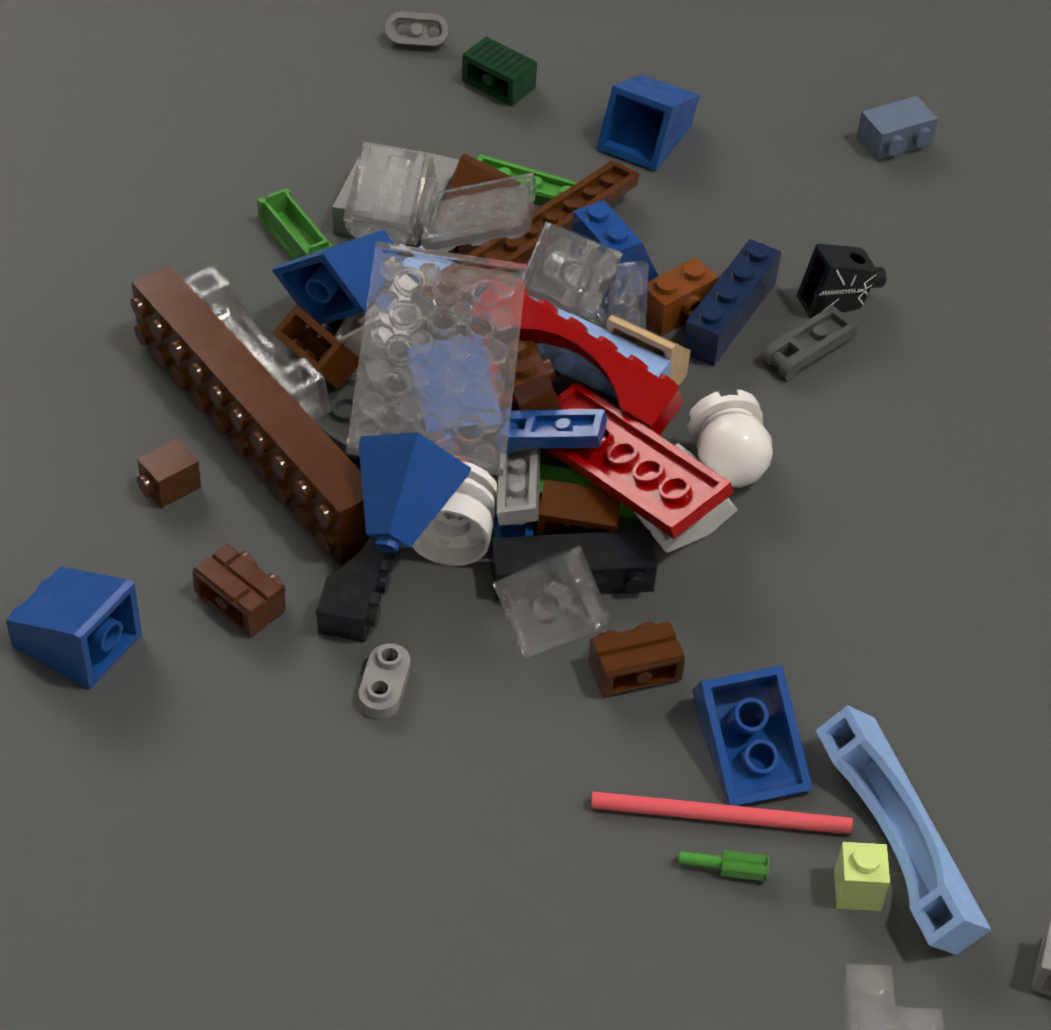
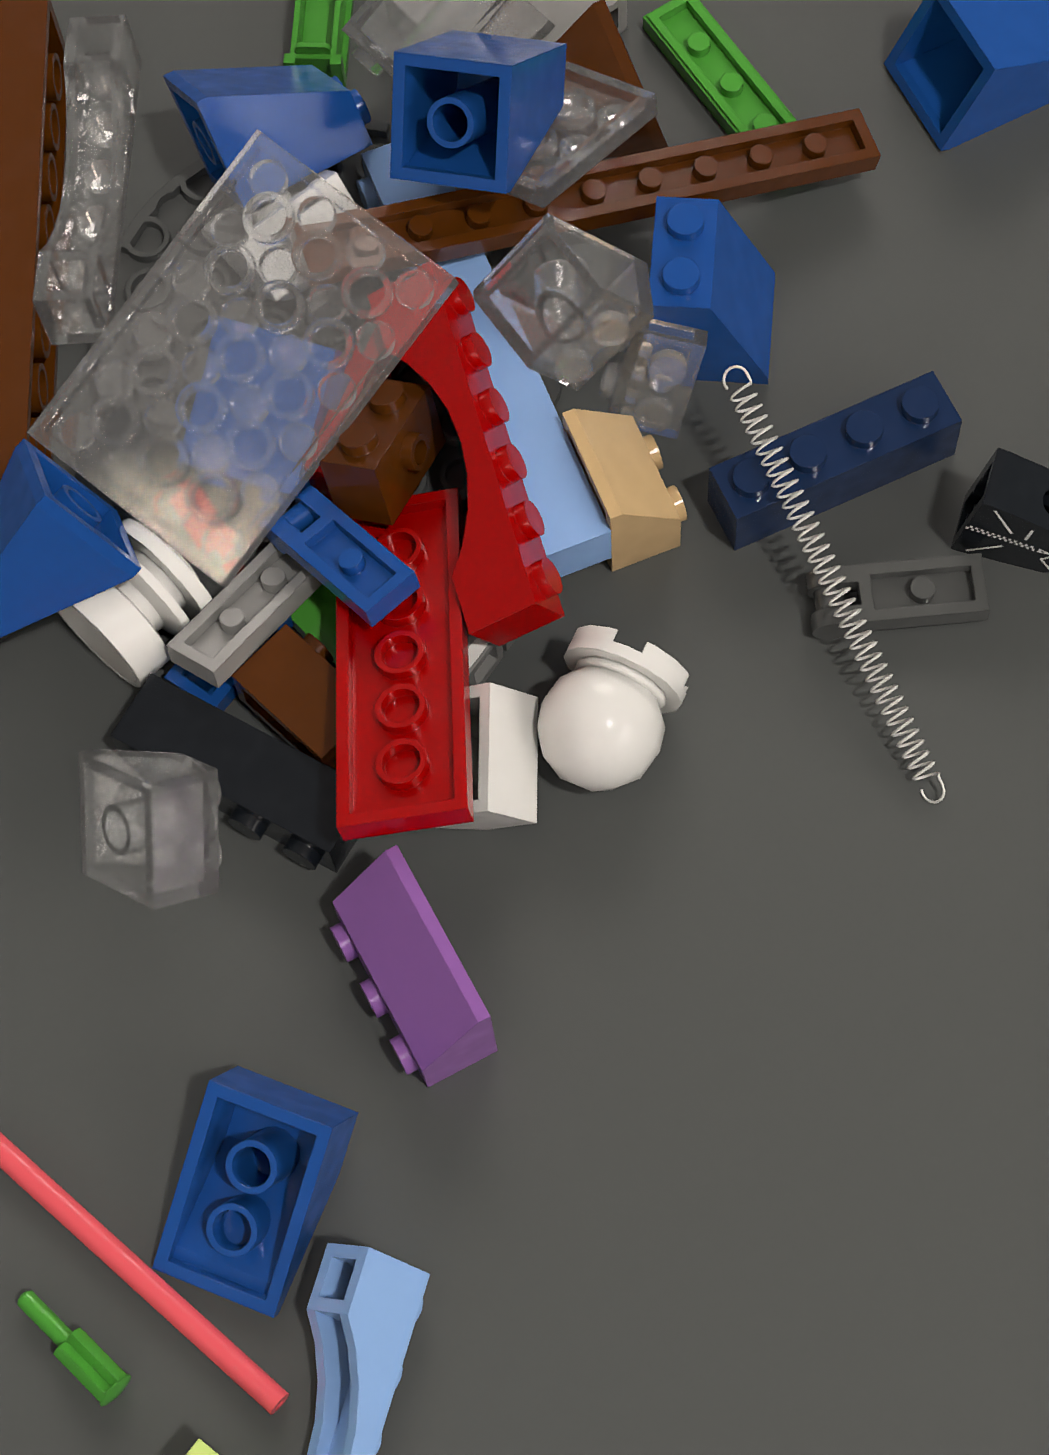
camera: 45 degrees right, 20 degrees up
reddish brown brick [272,305,363,390] -> none
reddish brown brick [588,621,685,697] -> none
dark orange brick [638,257,719,336] -> none
none -> medium lavender slope [330,845,498,1088]
none -> blue slope [390,30,567,194]
none -> white piece [722,365,945,804]

